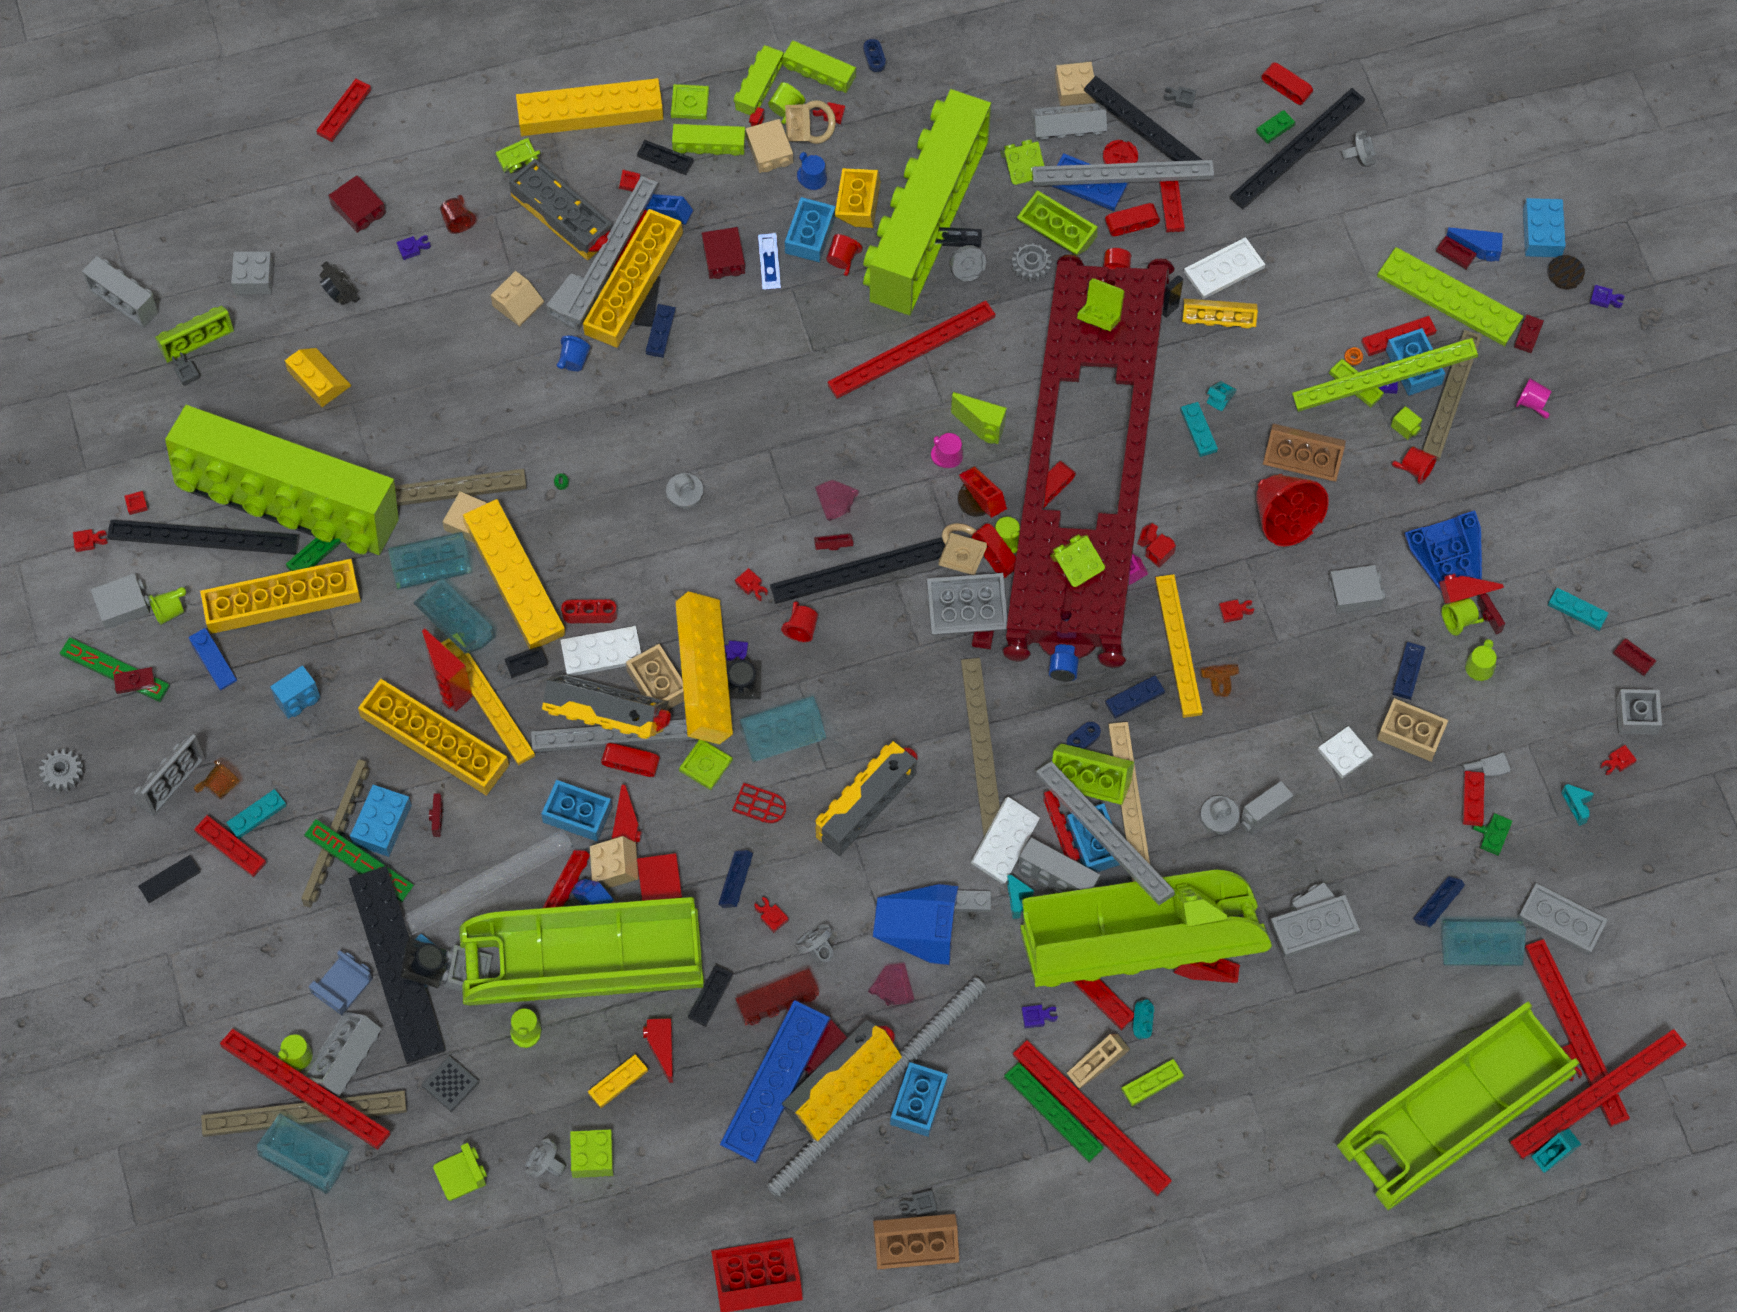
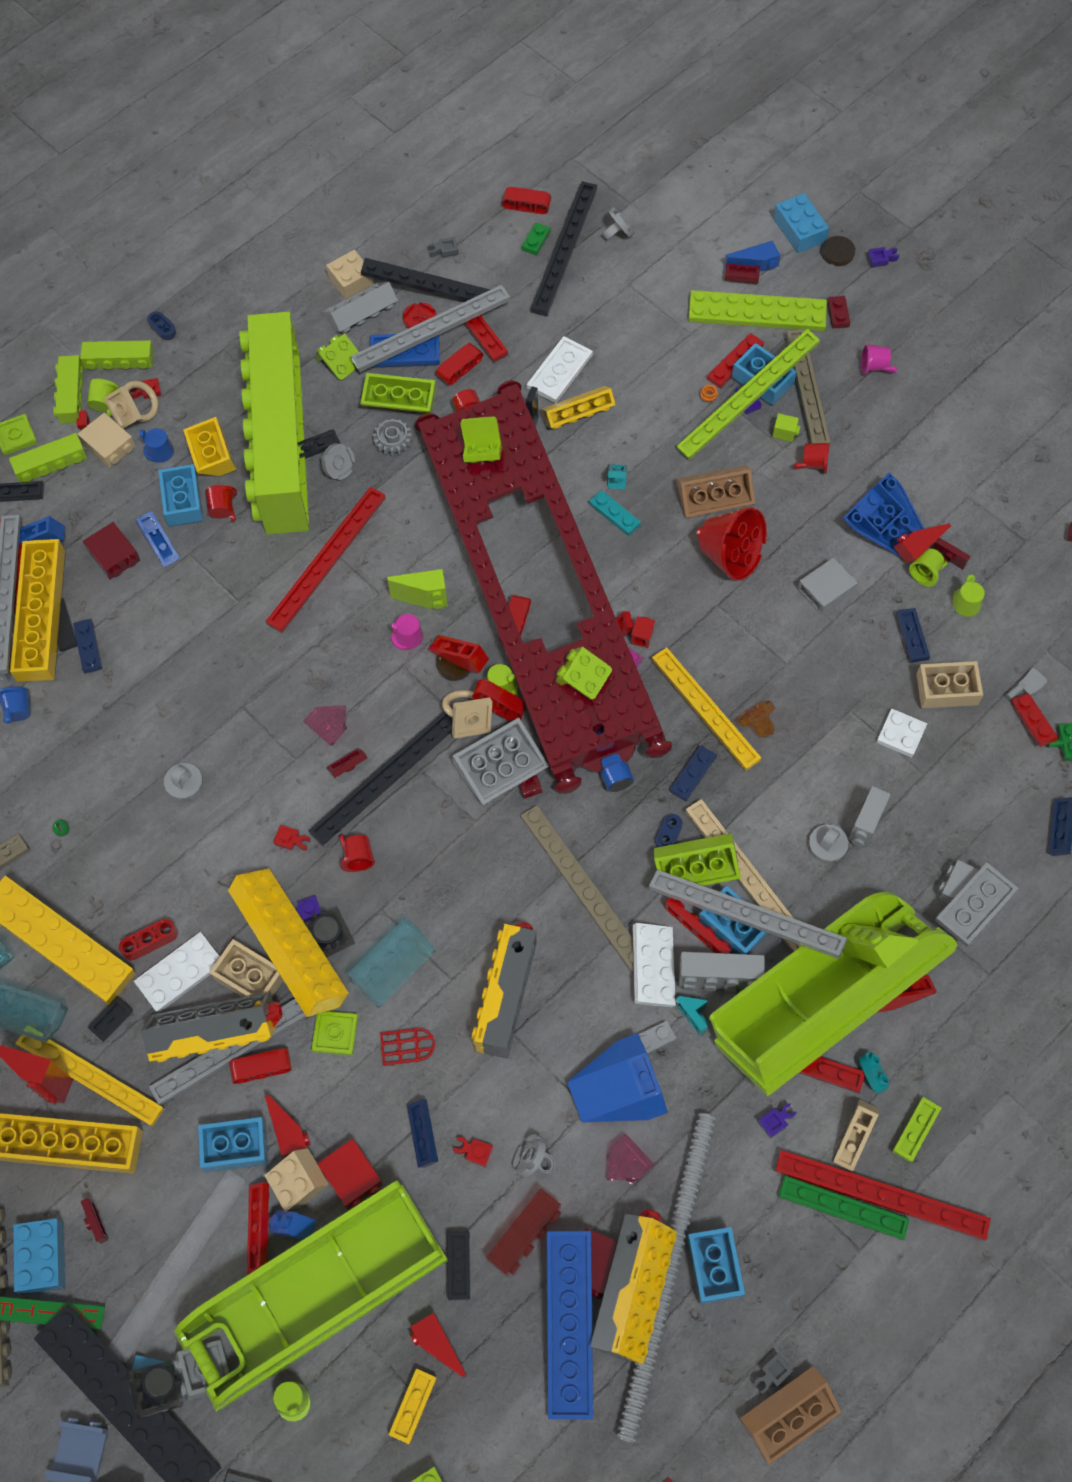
camera: 25 degrees left, 0 degrees up
red plate [1219,599,1255,623] -> none
lime plate [1329,359,1384,408] -> none
teal plate [1548,588,1609,631] -> none

